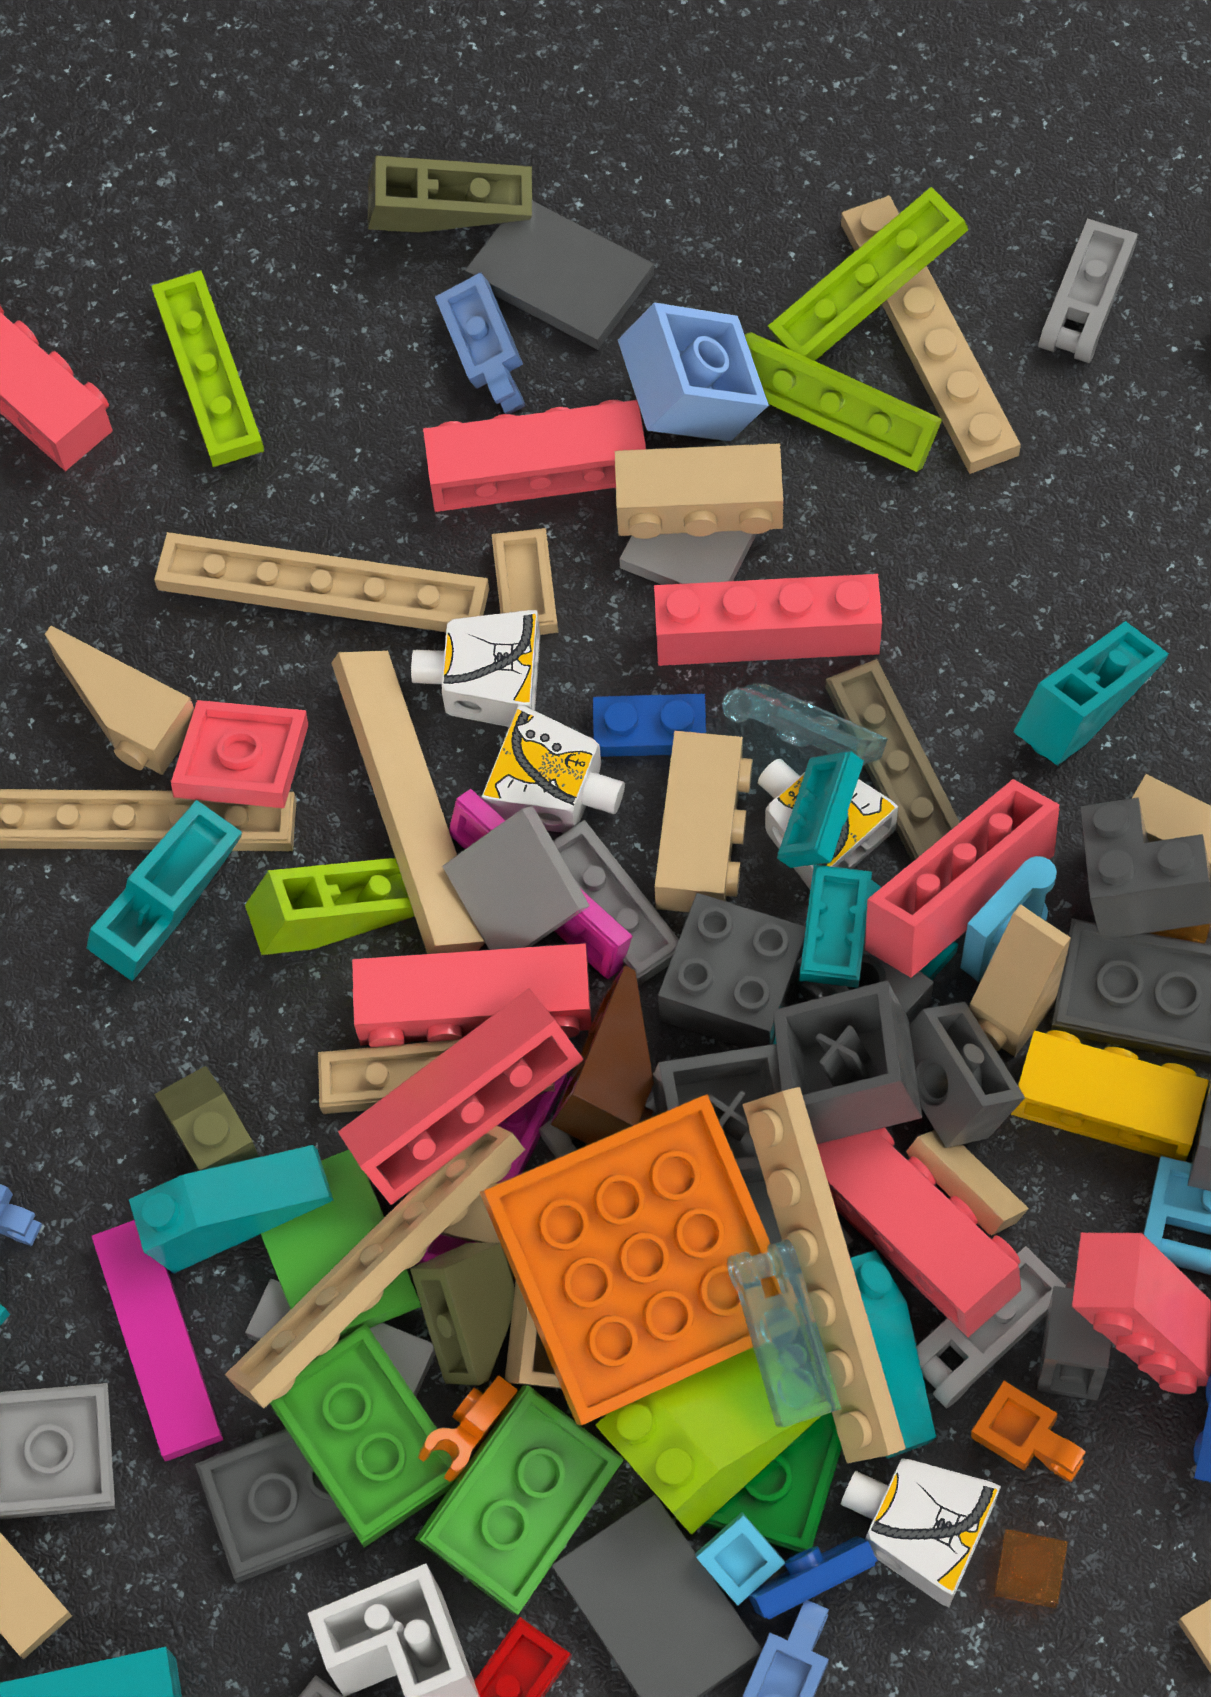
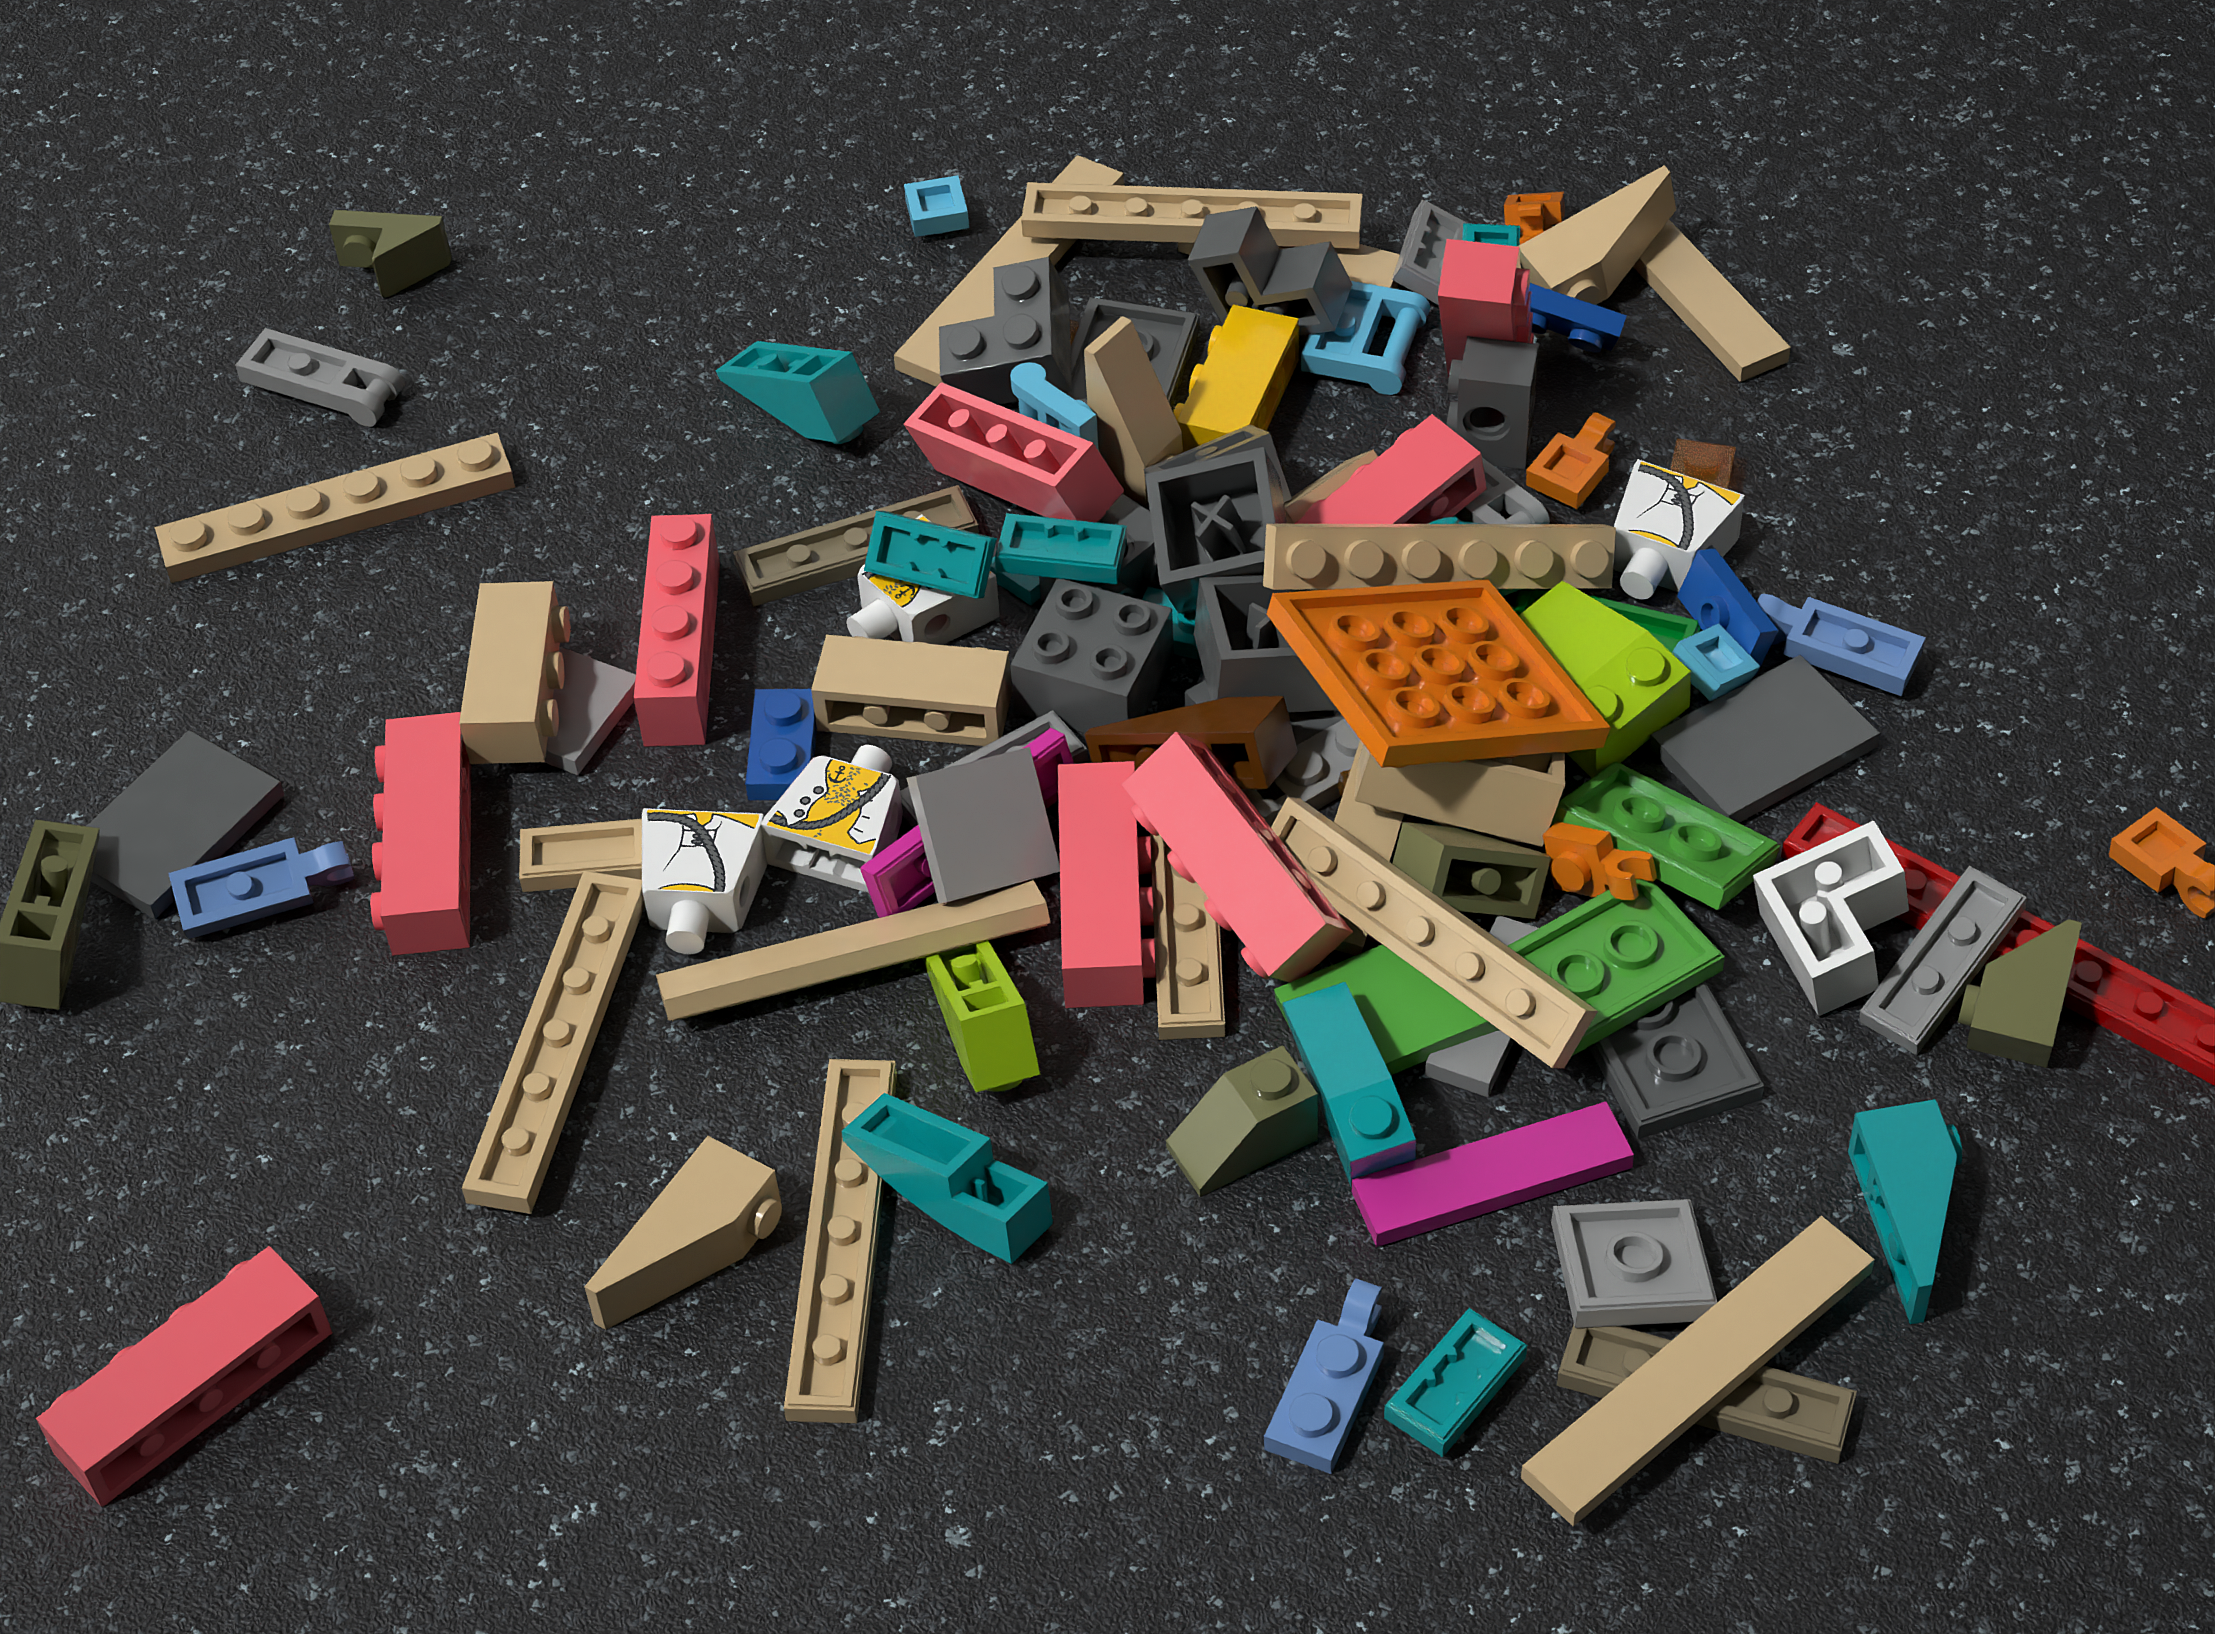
camera: 90 degrees left, 15 degrees down
lime plate [151,270,264,467] -> none
coral plate [171,700,308,808] -> none
light blue brick [618,303,769,441] -> none
clear light blue plate [722,683,888,765] -> none
clear light blue plate [727,1239,841,1427] -> none
lime plate [745,332,942,472] -> none
lime plate [768,187,968,361] -> none

